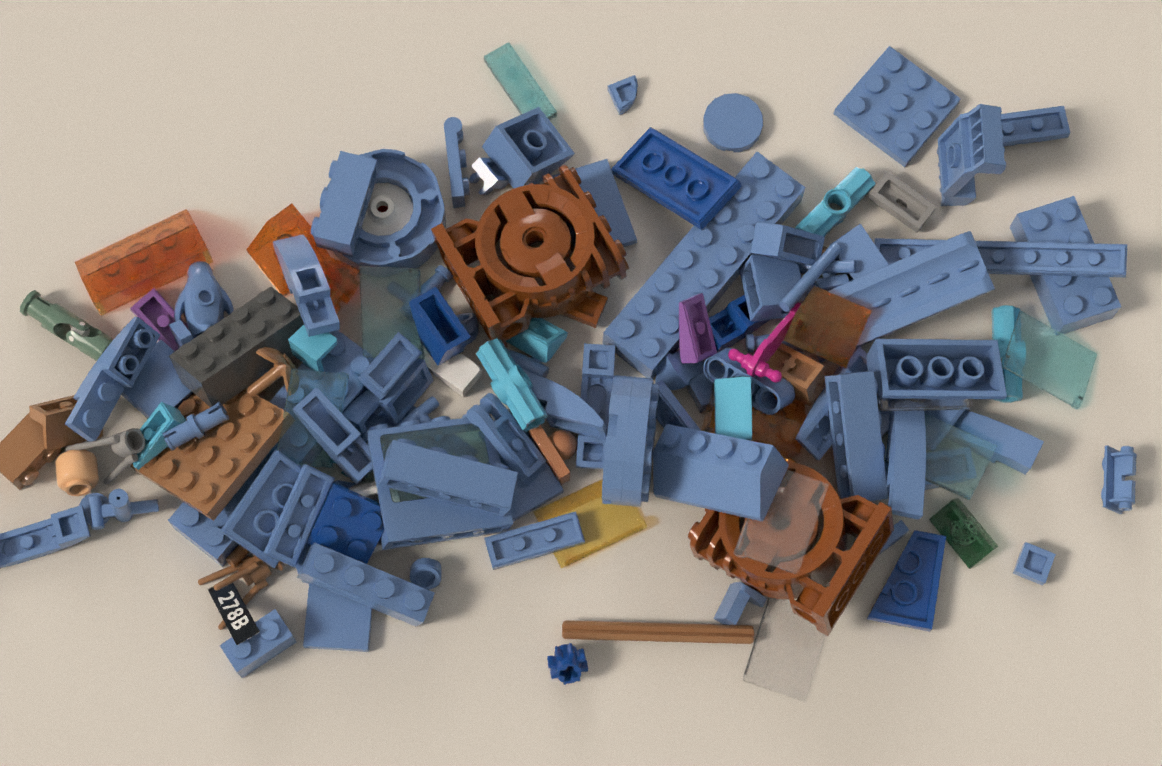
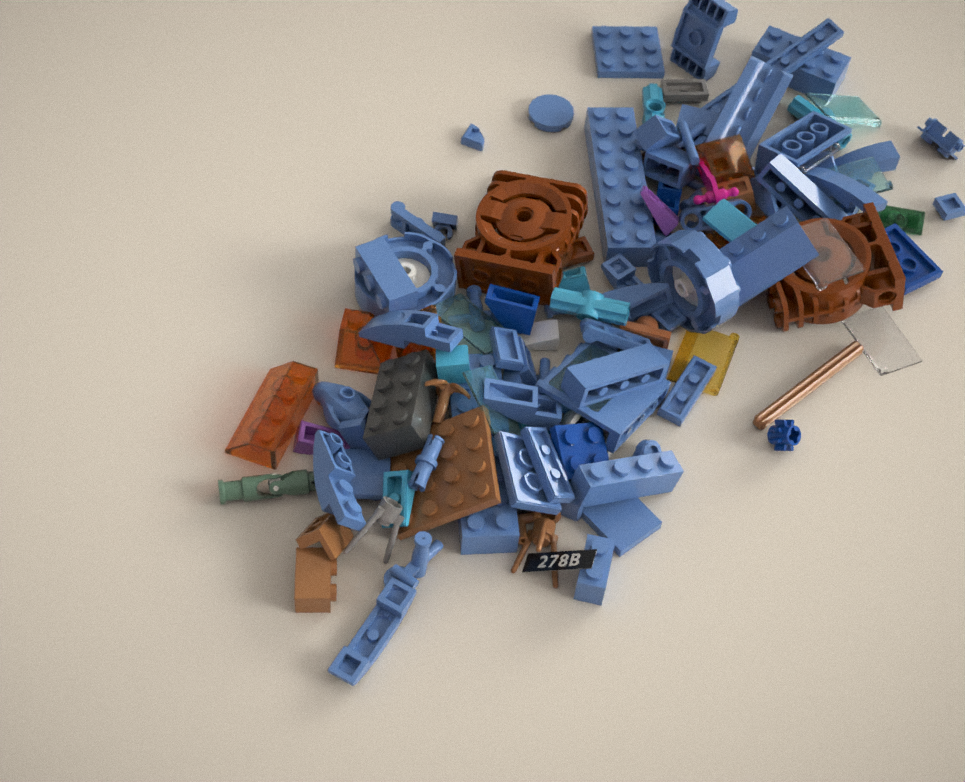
camera: 45 degrees left, 20 degrees down
light nougat head [55,449,99,496] -> none
medium blue slope [482,107,575,188] -> none
clear light blue tile [484,42,557,120] -> none
blue tile [611,127,742,230] -> none
medium blue tile [713,582,767,625] -> none

